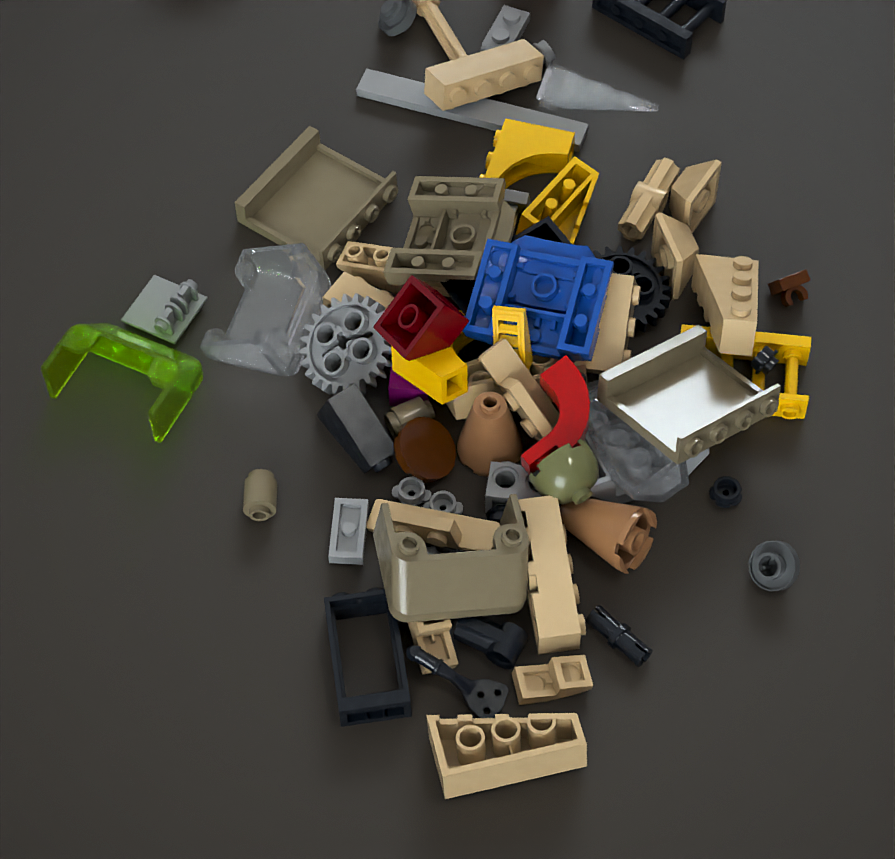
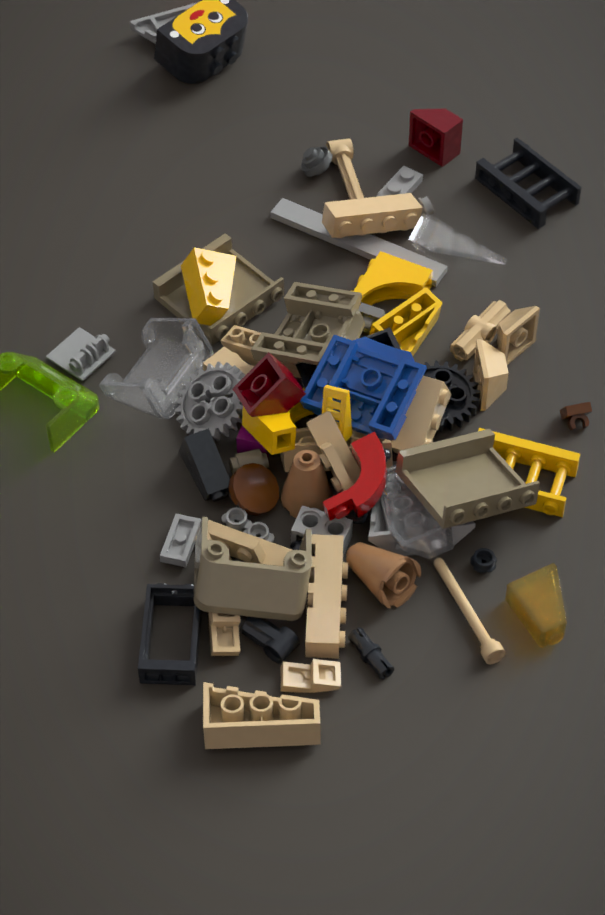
camera: 10 degrees right, 5 degrees down
dark tan brick [243,469,278,521] -> none
black piece [406,645,509,718] -> none
olive cylinder [529,439,599,505] -> none
tan wedge [691,254,759,357] -> none
dark grey plate [748,540,800,591] -> none
black plate [749,345,779,375] -> none
none -> yellow wedge [181,247,236,326]
none -> tan piece [434,558,506,664]
none -> clear yellow slope [505,563,567,648]

